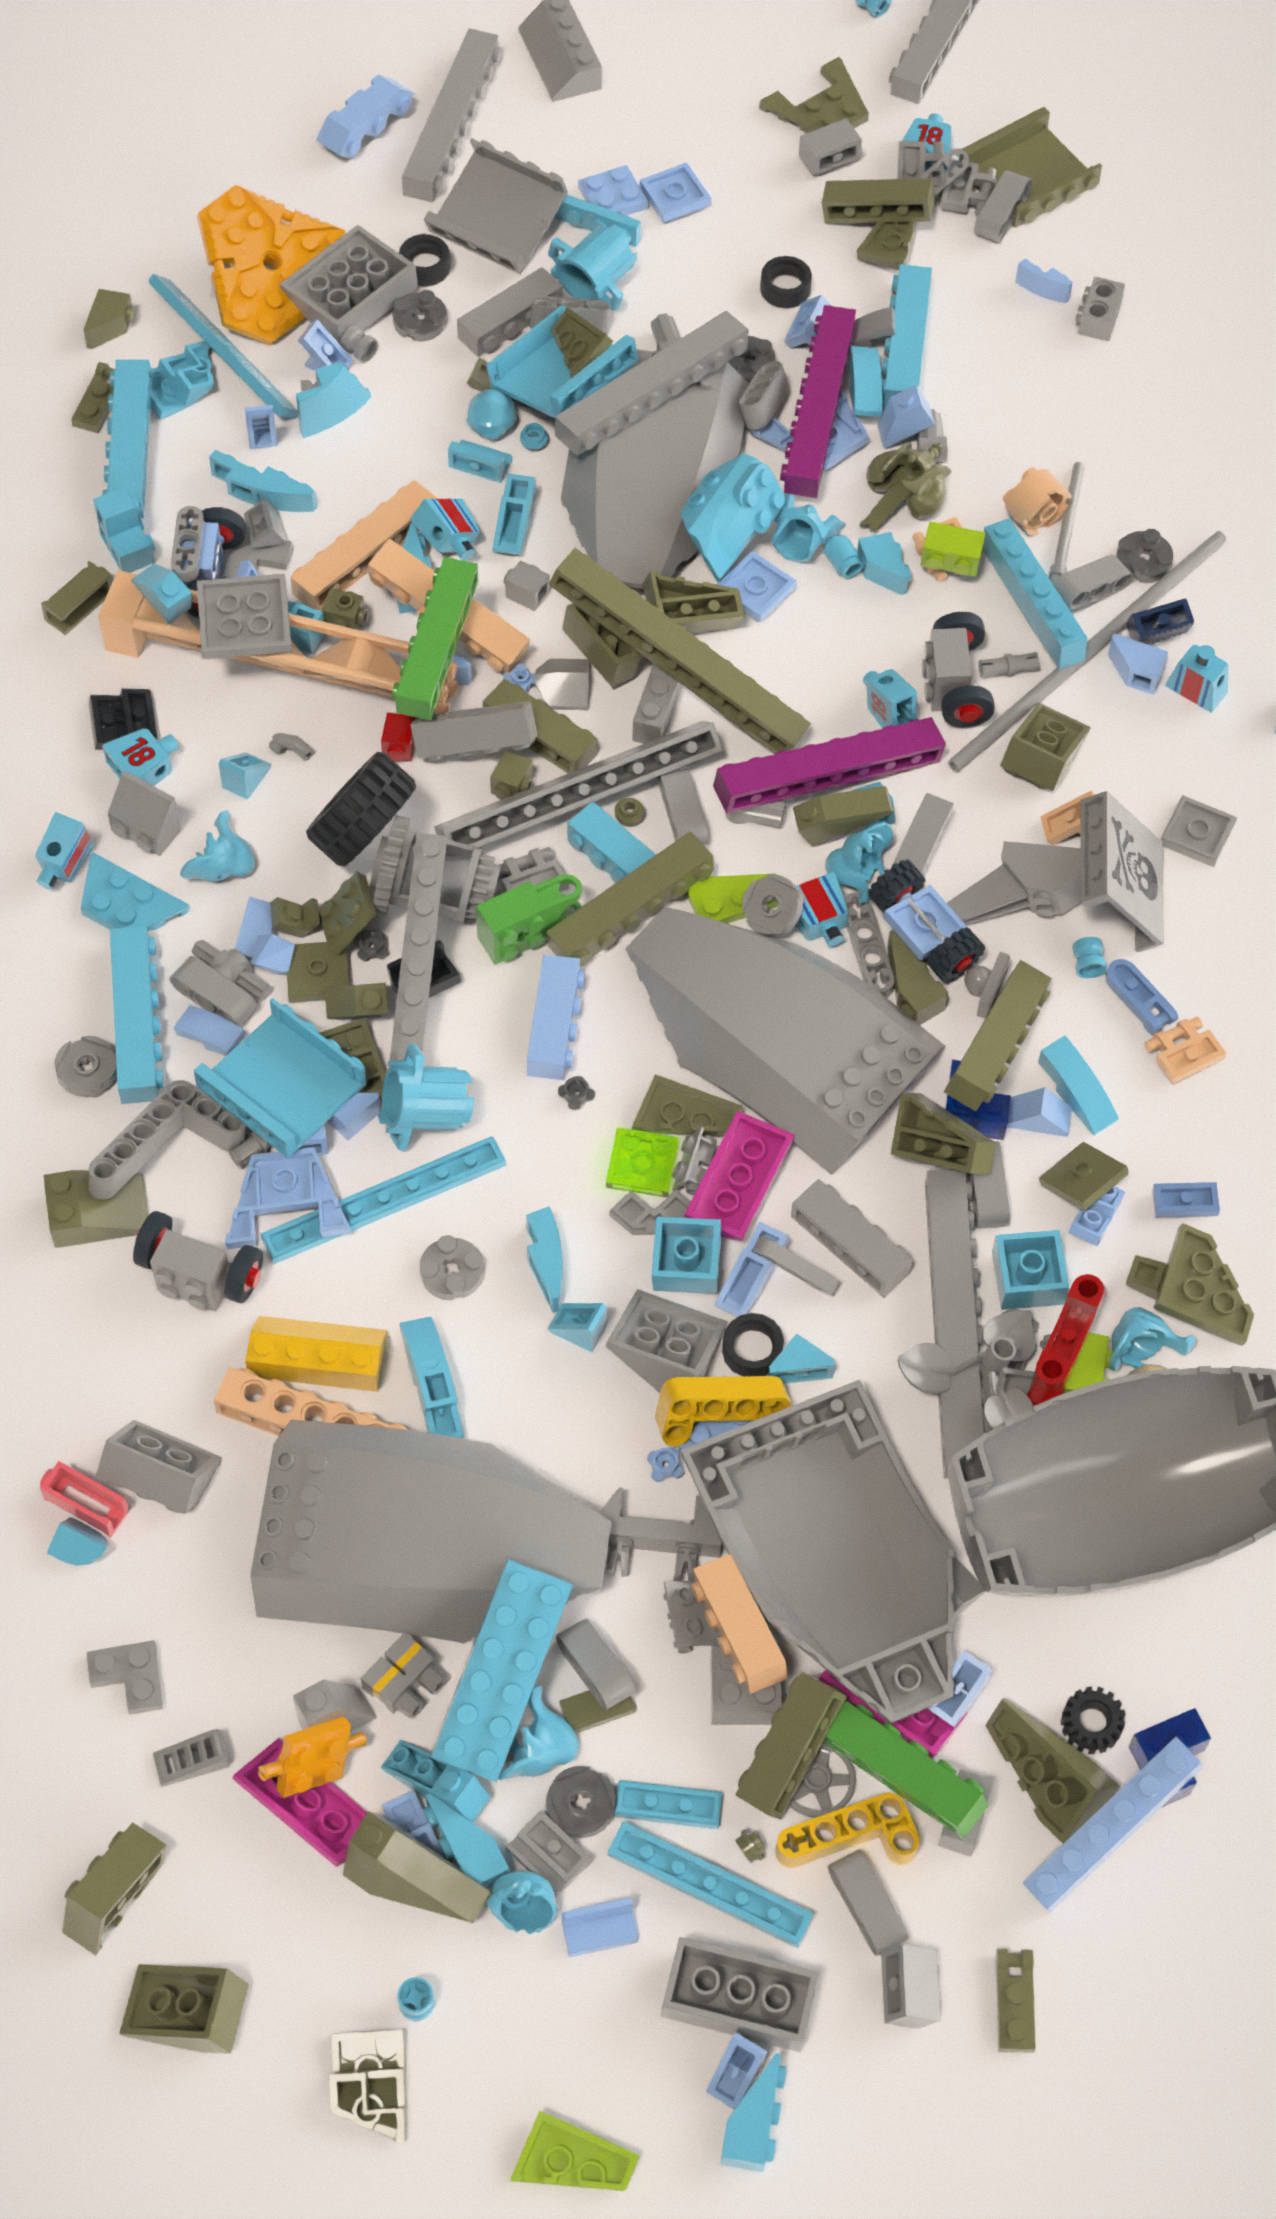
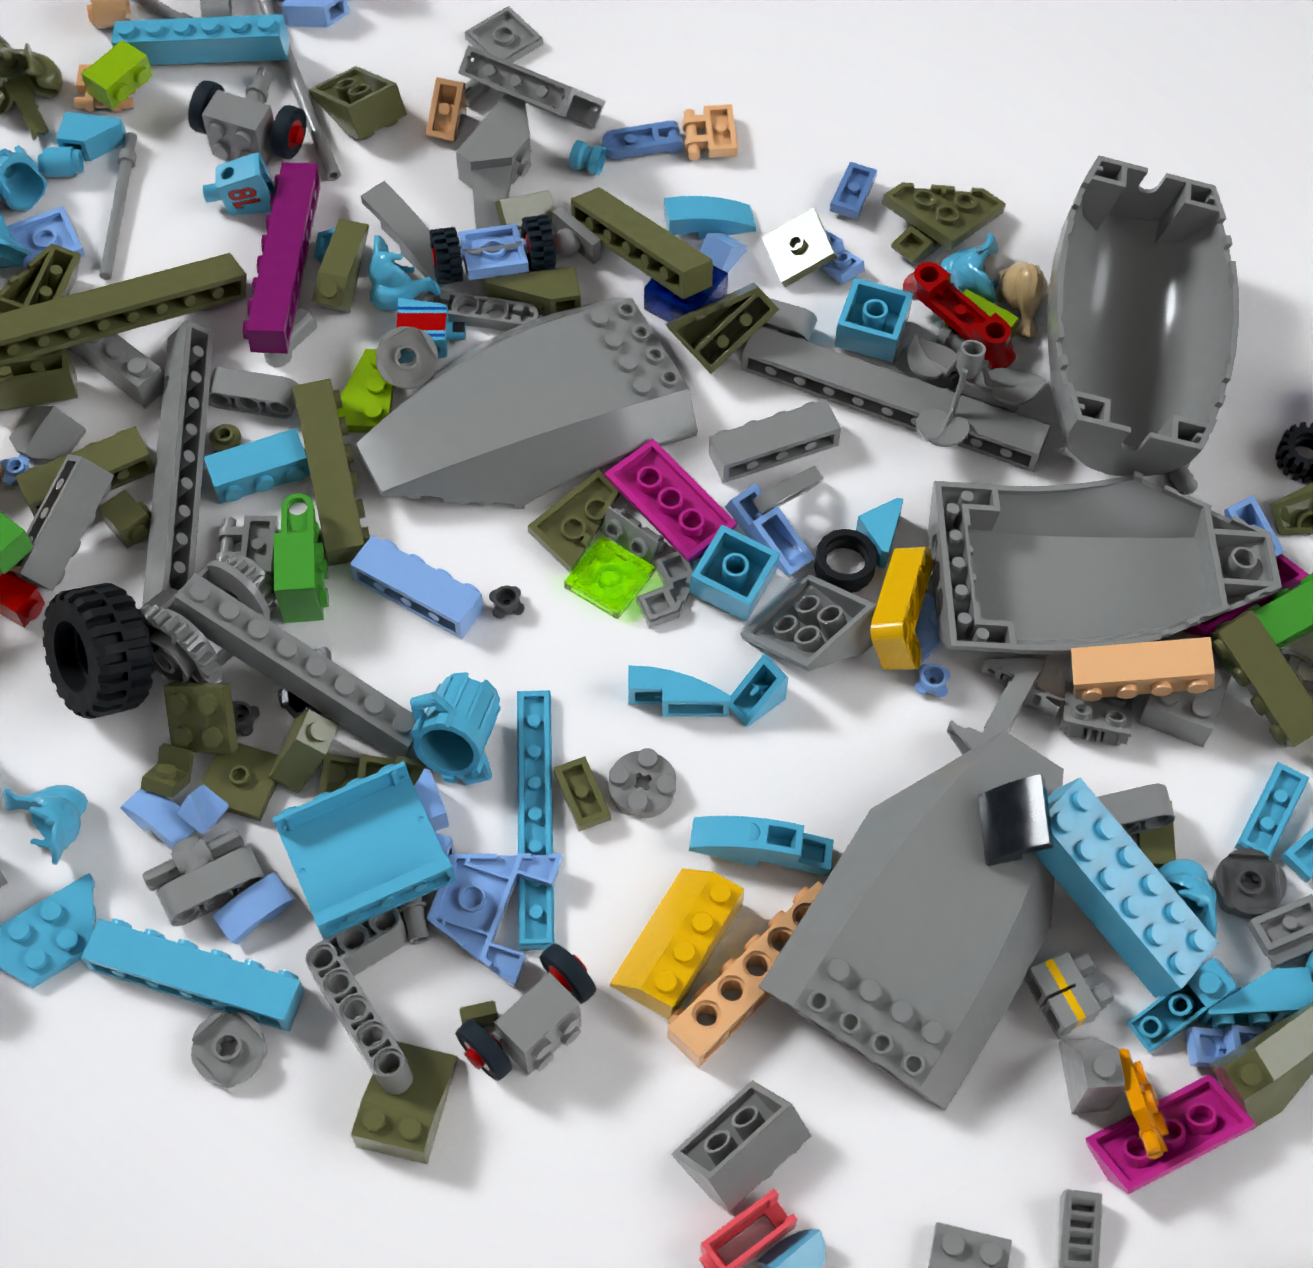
camera: 65 degrees left, 0 degrees up
none -> light grey bar [99,132,137,280]
none -> olive tile [459,1000,498,1028]
none -> tile [495,190,555,228]
none -> olive plate [553,756,611,832]
none -> black slope [978,774,1054,866]
none -> light grey arm [1168,462,1198,494]

